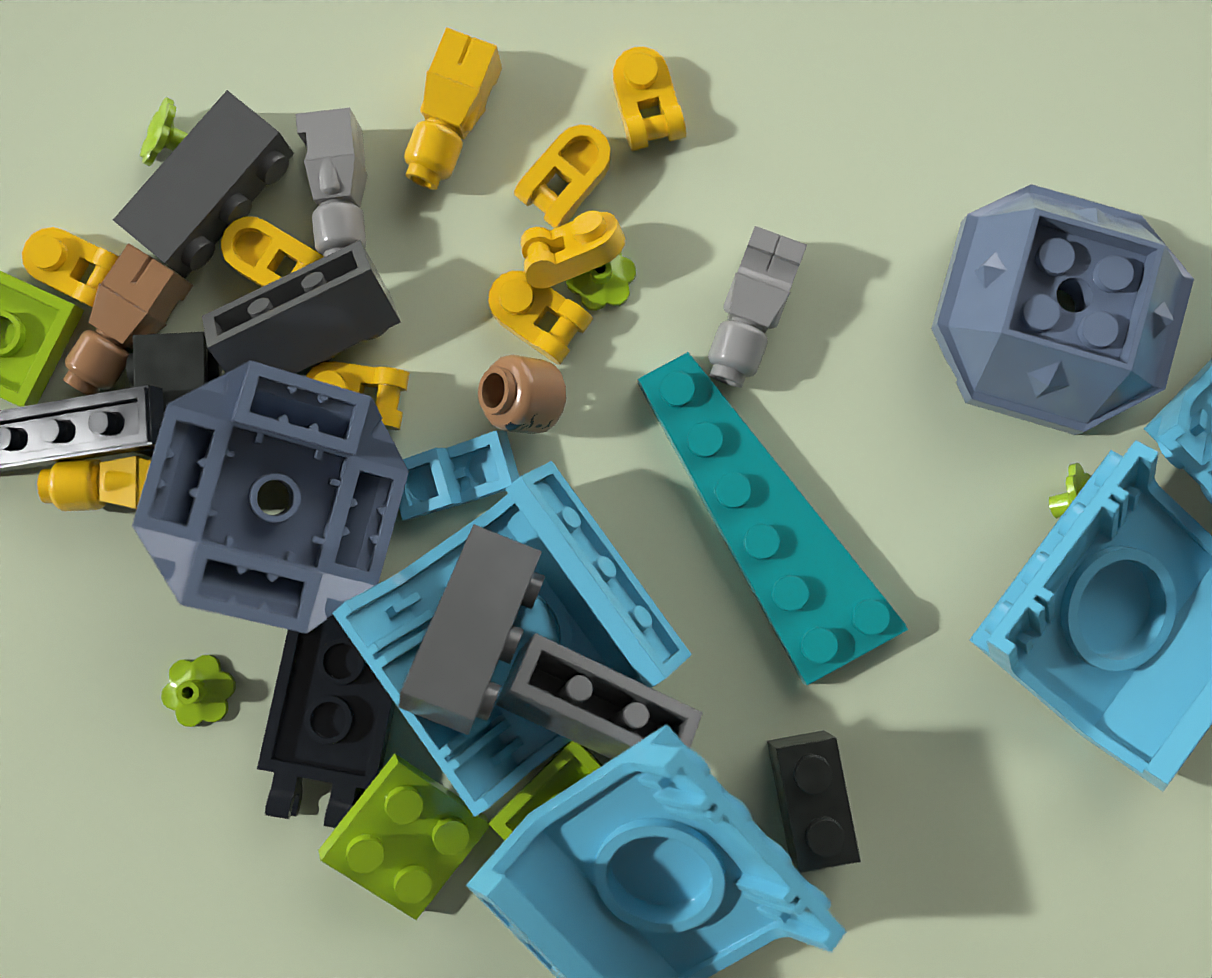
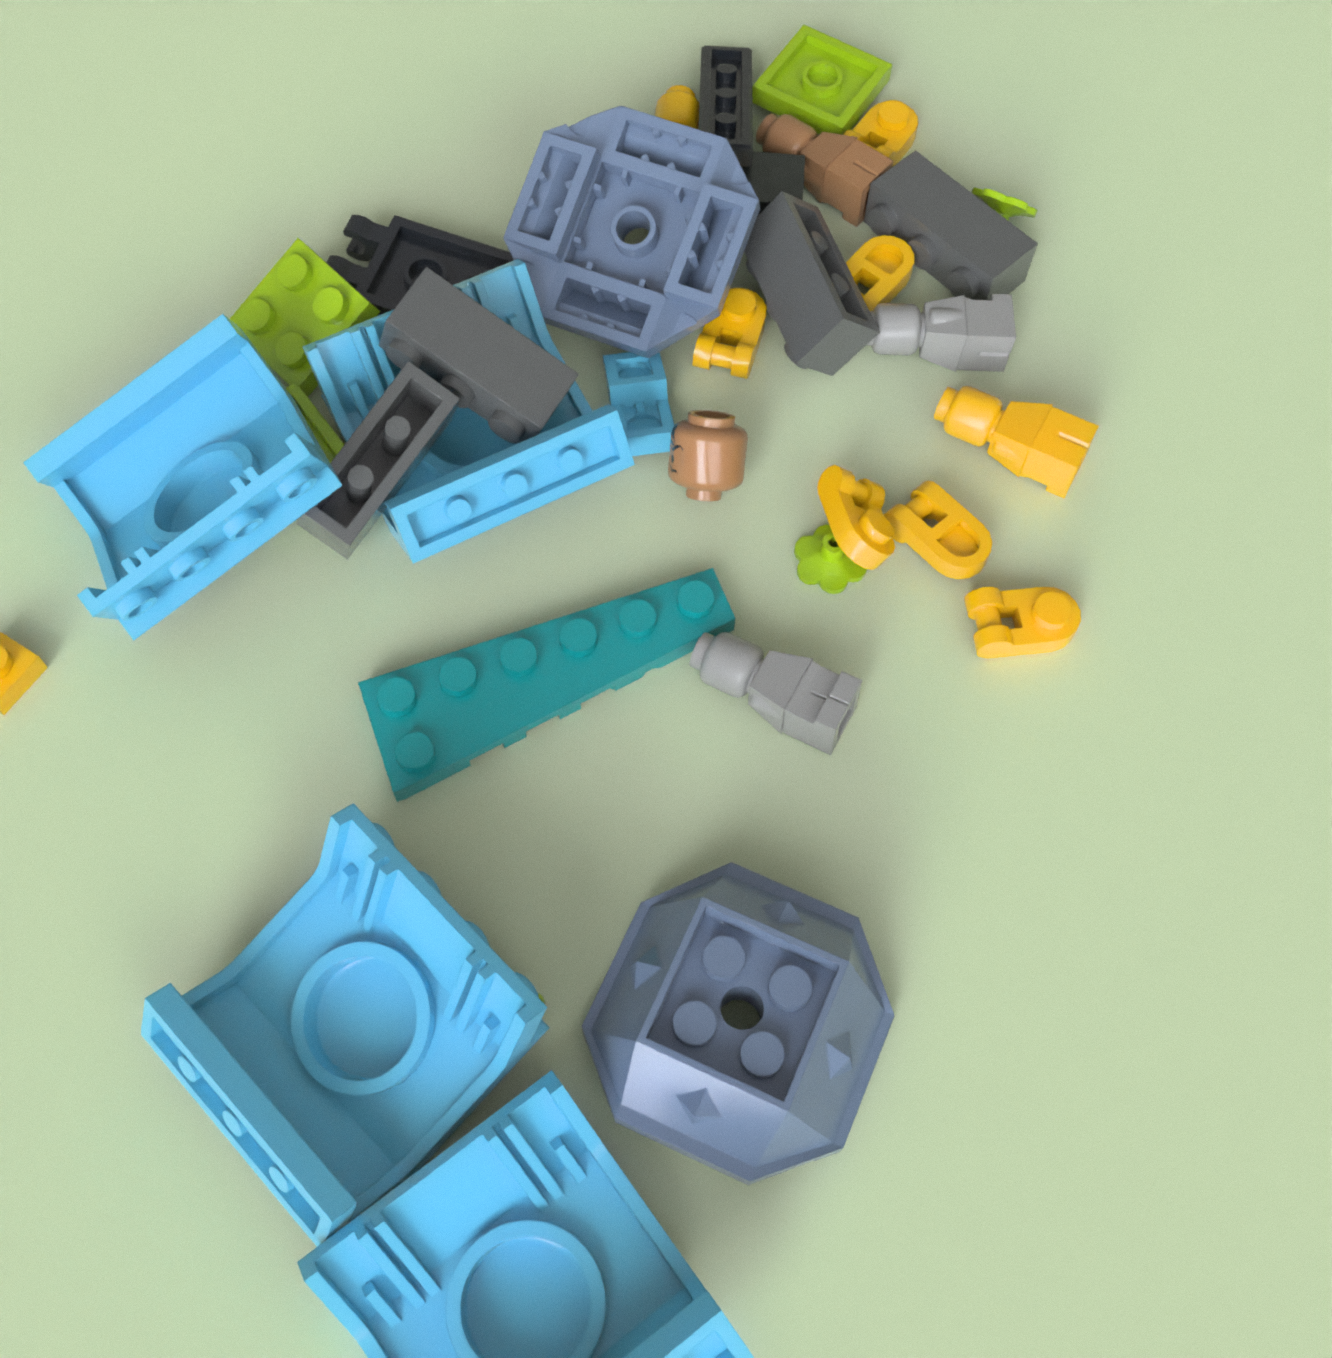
camera: 90 degrees right, 20 degrees down
lime plant [161,655,236,727] -> none
yellow plate [488,271,593,365] -> none
pearl dark grey brick [767,730,861,873] -> none

